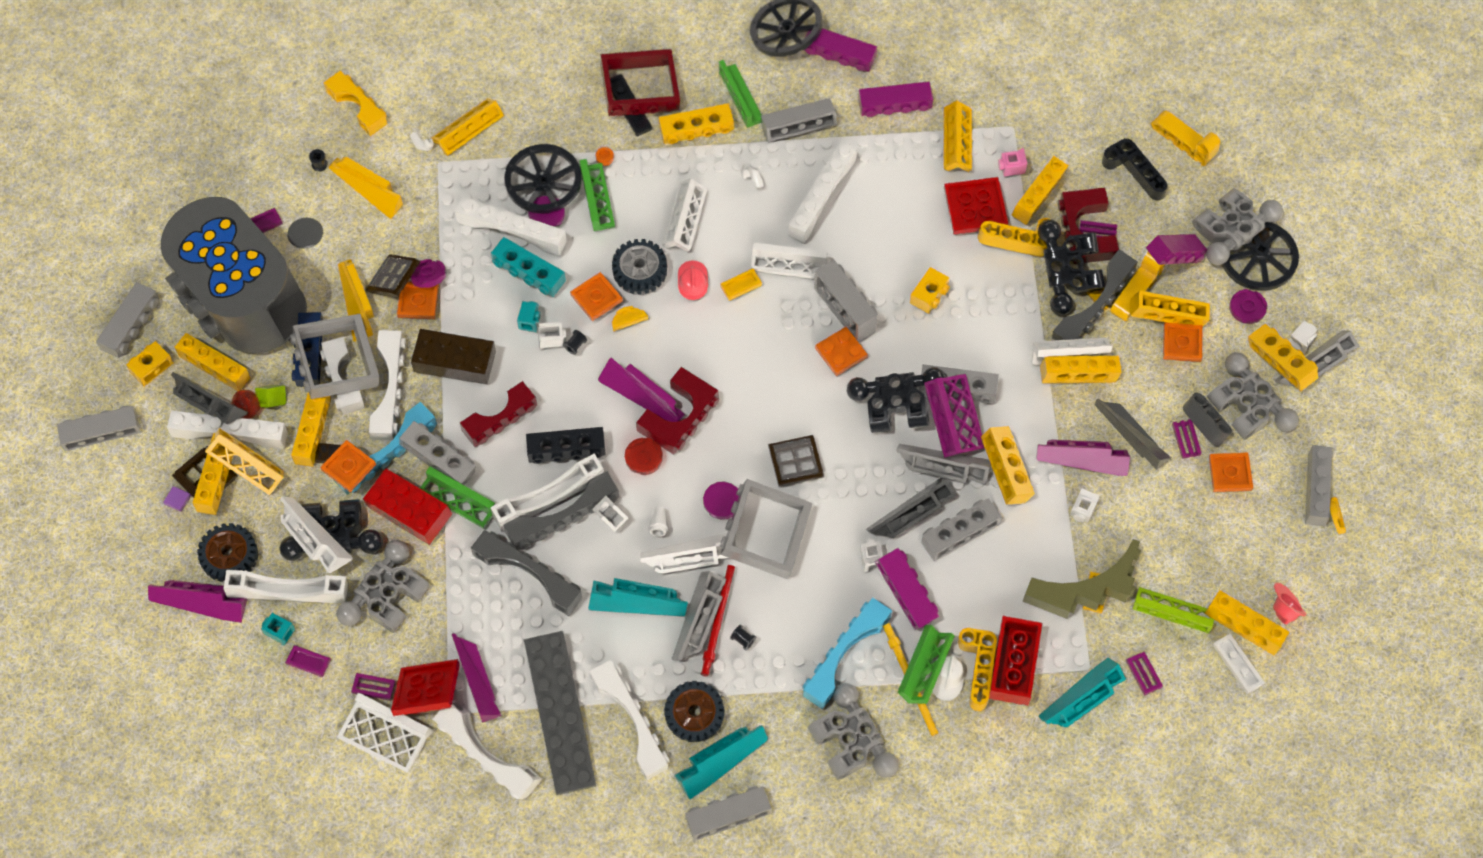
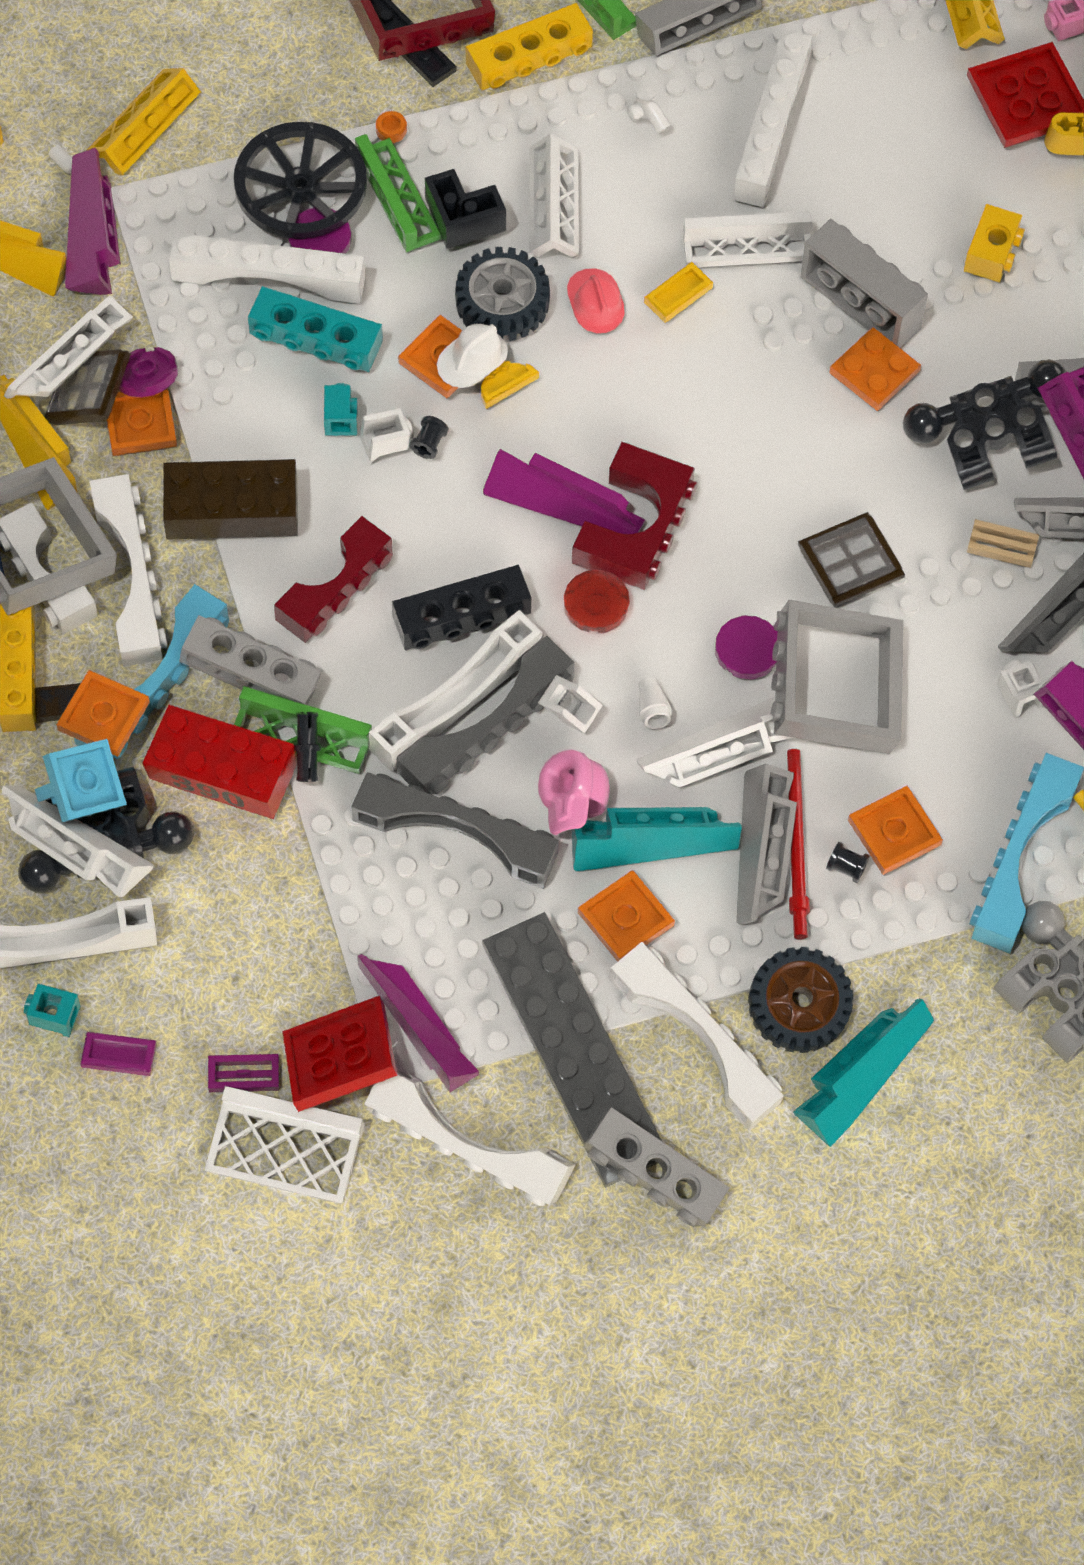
camera: 15 degrees left, 0 degrees up
light grey connector [336,540,430,633] -> none
light grey brick [685,786,772,841] -> none
none -> white wedge [4,295,133,399]
none -> medium azure bracket [34,739,127,822]
none -> magenta wedge [65,148,121,295]
none -> black pin [294,712,321,782]
none -> black brick [425,169,506,249]
none -> white piece [437,324,508,388]
none -> bright pink piece [538,749,610,835]
none -> orange plate [577,870,675,962]
none -> light grey brick [583,1107,730,1227]
none -> orange plate [848,785,943,875]
none -> tan tile [967,519,1039,568]

